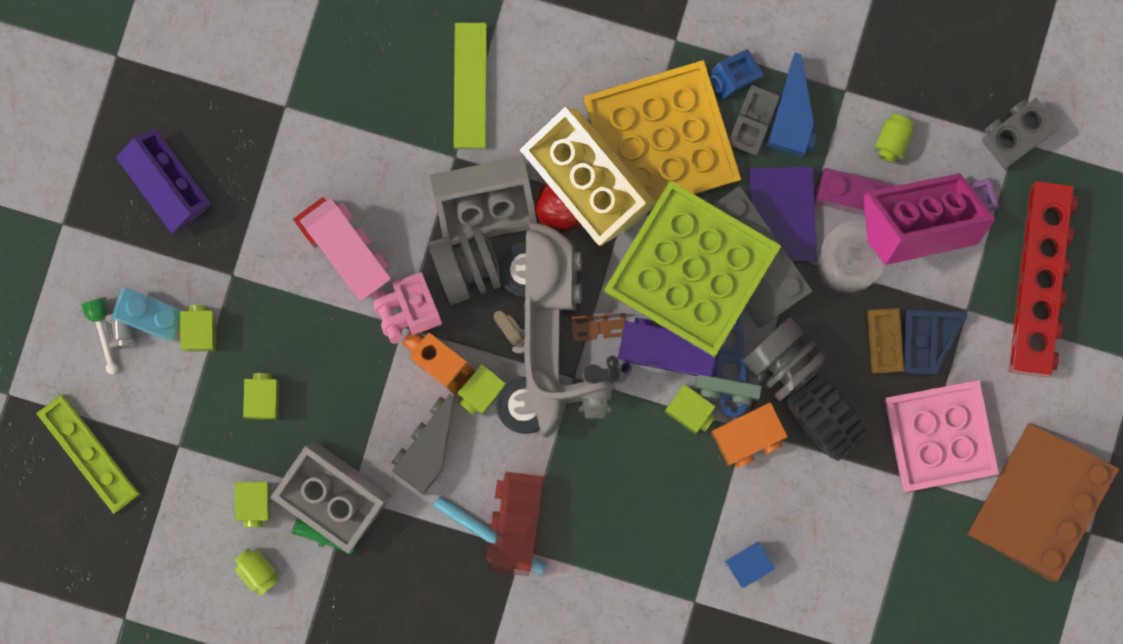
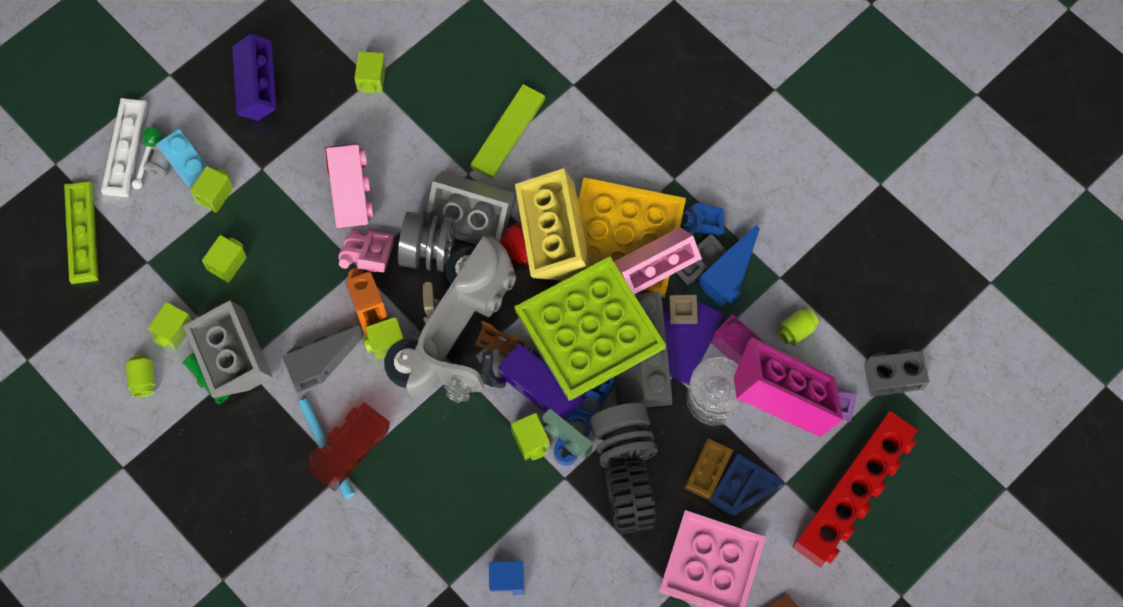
camera: 30 degrees right, 15 degrees down
orange brick [711,403,787,469] -> none
none -> white tile [101,98,148,197]
none -> lime brick [355,51,386,94]
none -> bright pink brick [614,227,702,294]
none -> dark tan plate [669,295,698,324]

